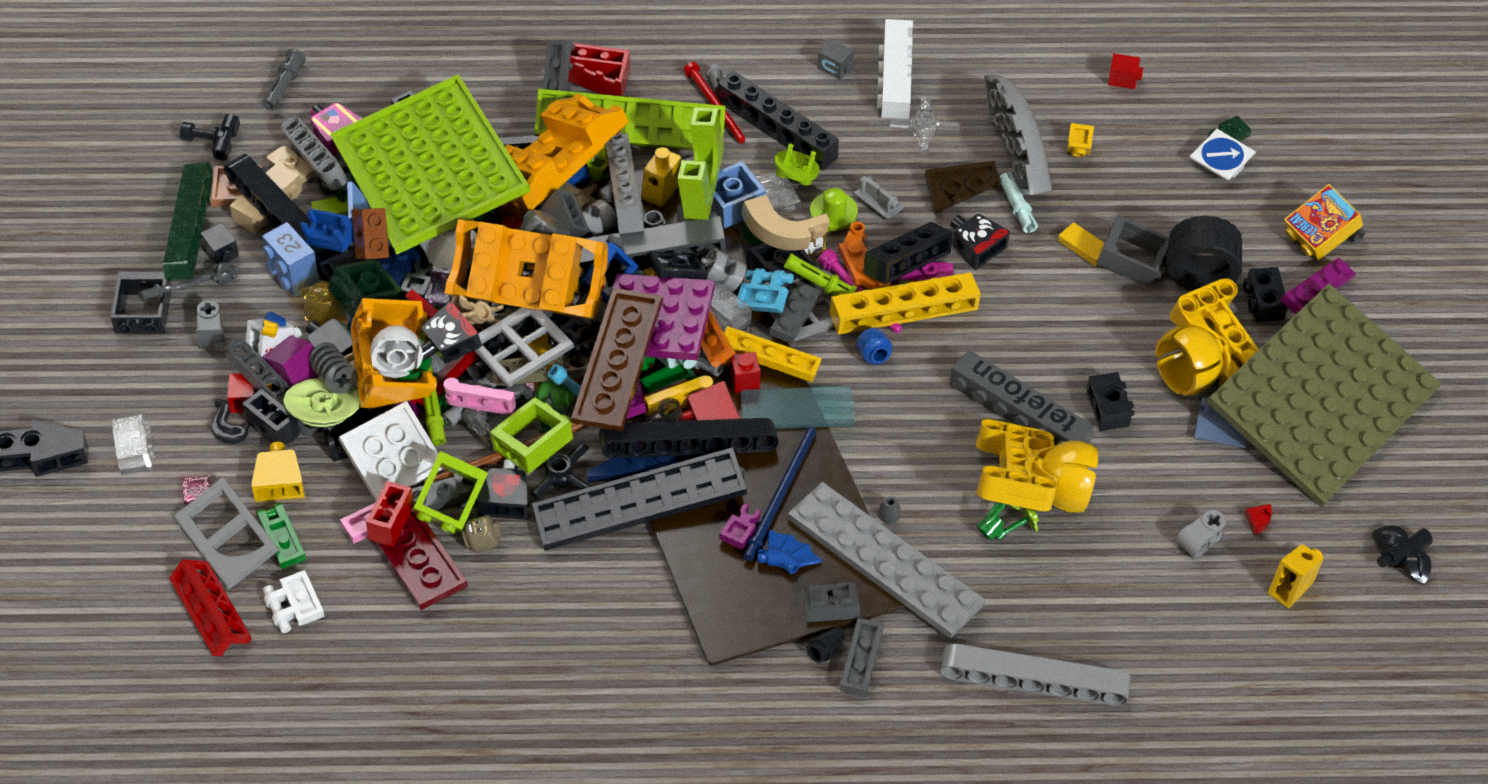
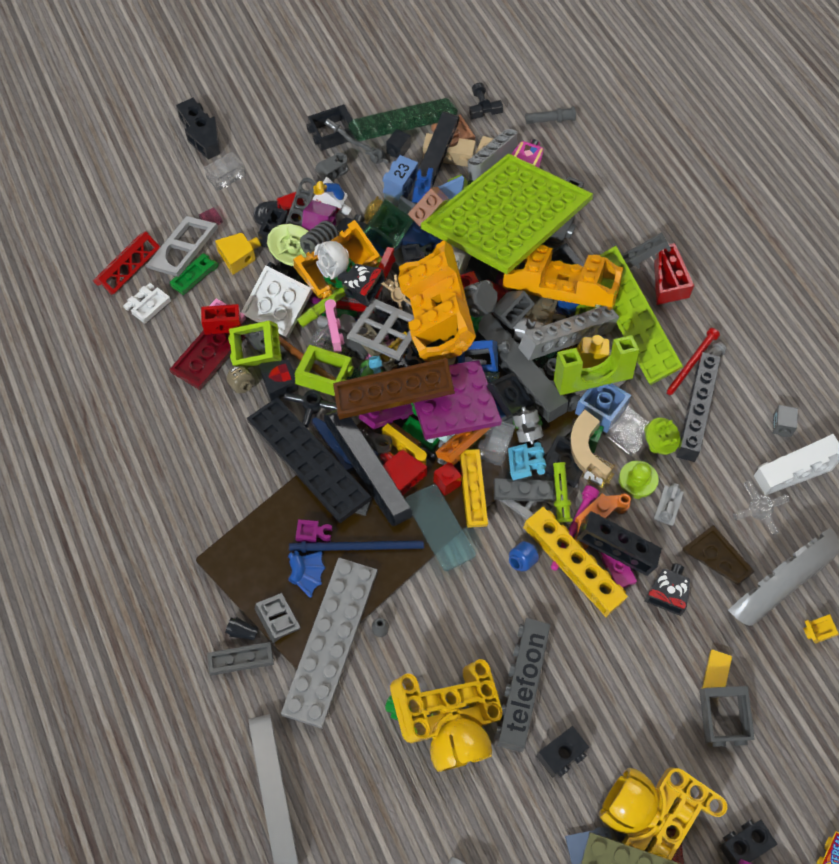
camera: 65 degrees right, 10 degrees up
light aqua pin [999,172,1038,233] -> none
black tyre [1167,215,1242,291] -> none

